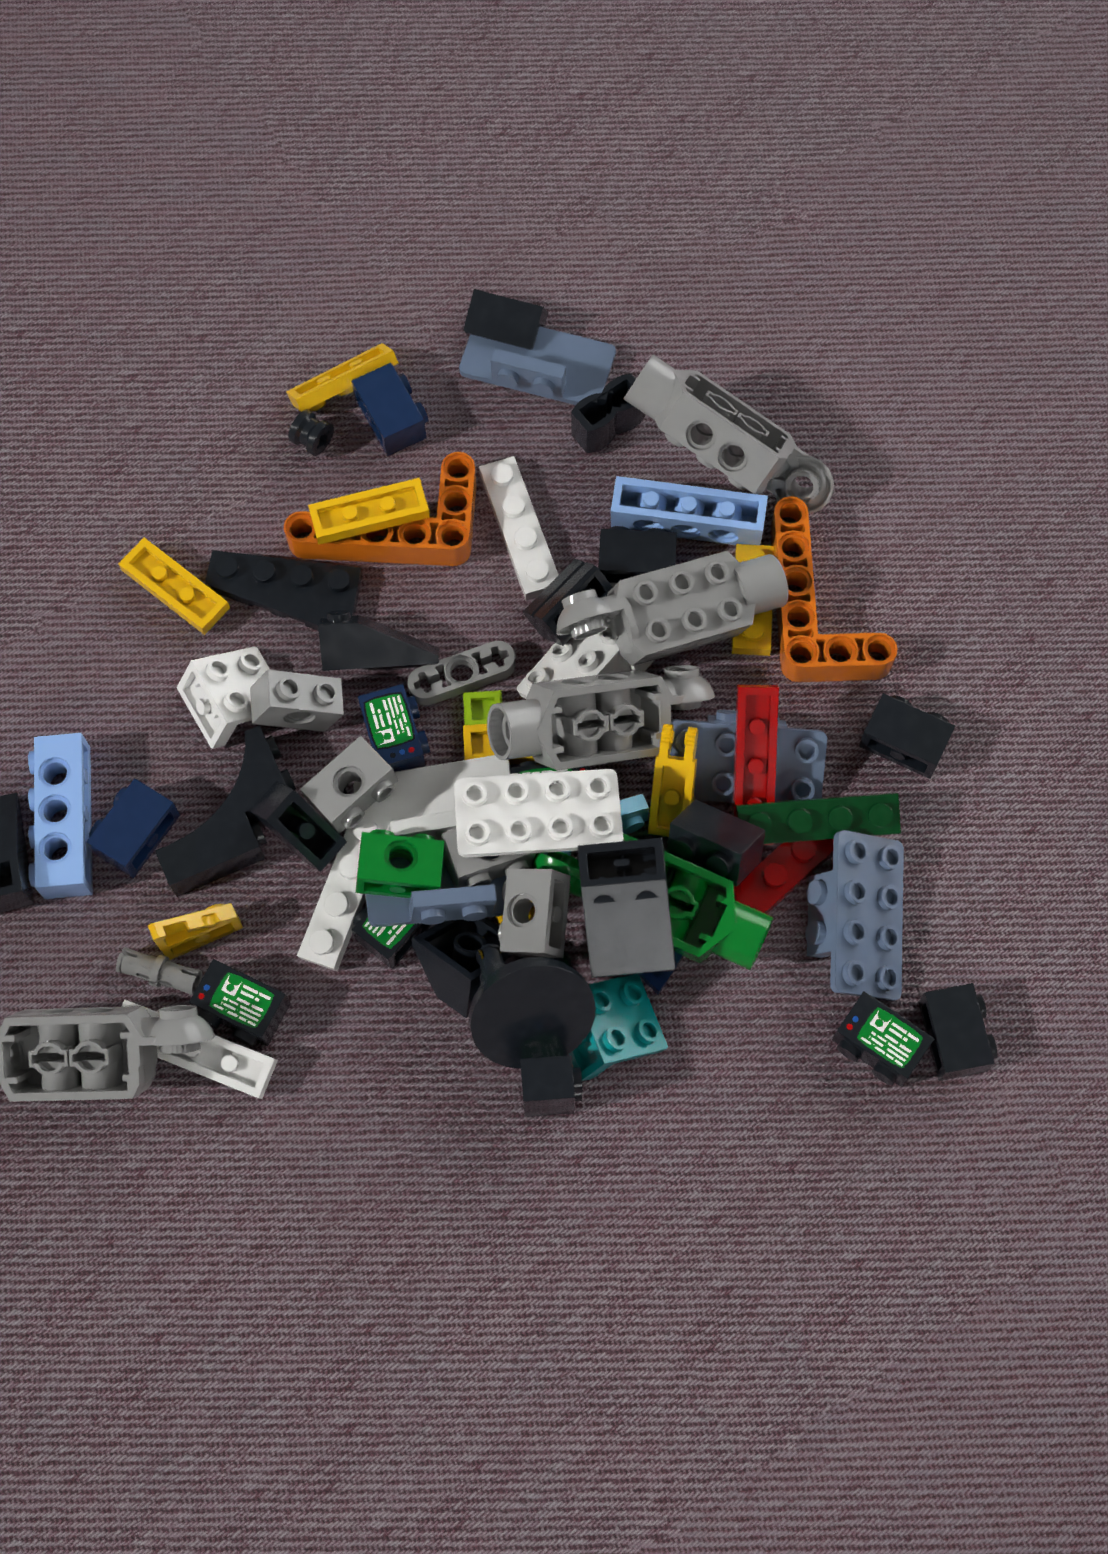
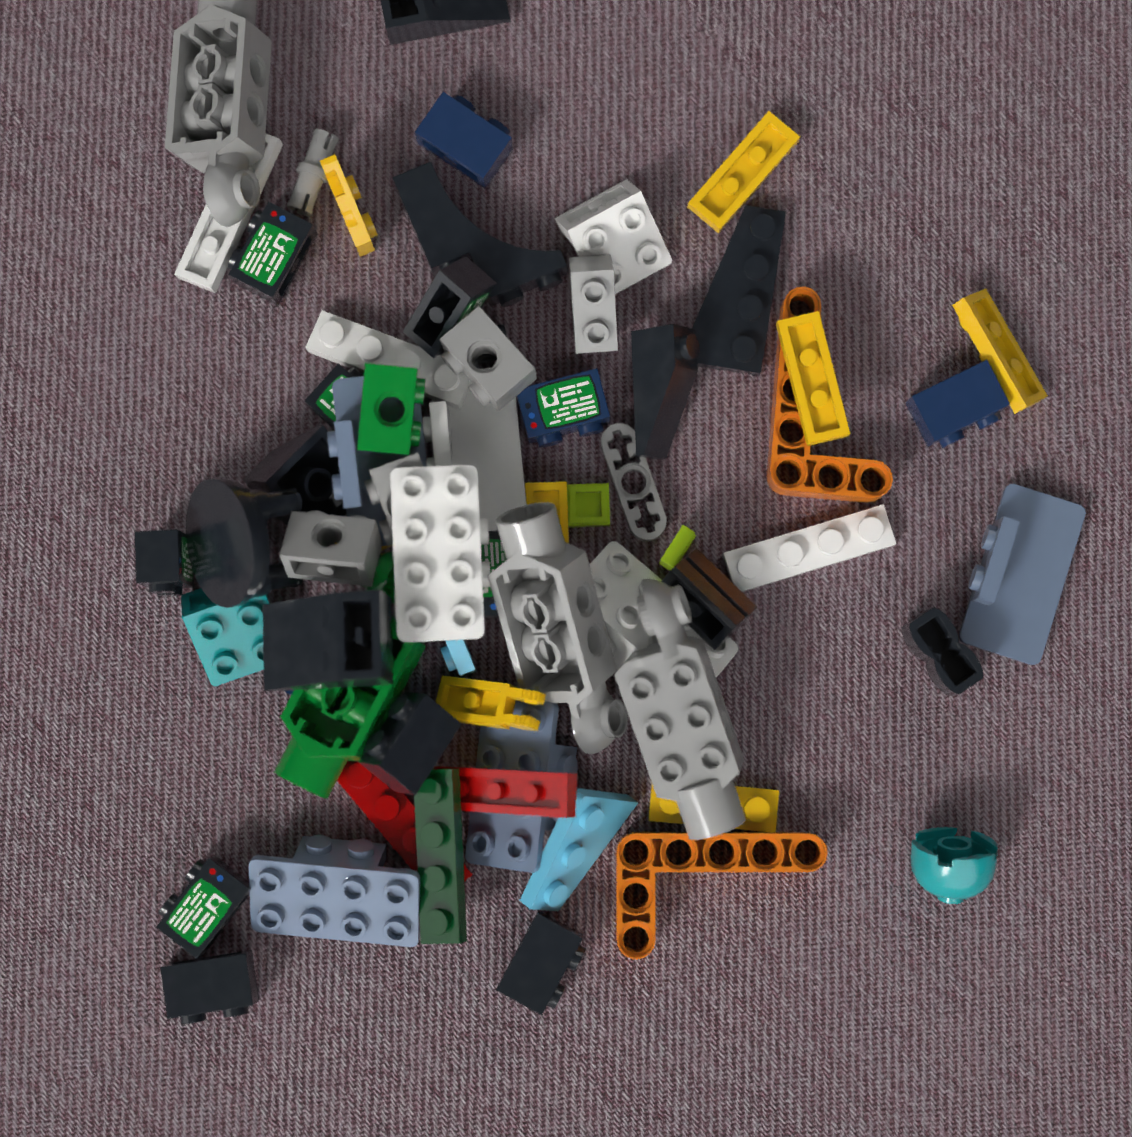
camera: 90 degrees right, 15 degrees up
light blue brick [28,733,93,899] -> none
black wheel [288,409,334,456] -> none
black panel [463,289,548,350] -> none
black brick [598,526,677,583] -> none
light blue brick [611,476,768,545] -> none
light grey brick [624,354,834,514] -> none
none -> medium azure wing [520,788,638,911]
none -> lime tile [659,525,696,571]
none -> teal cylinder [911,827,998,904]

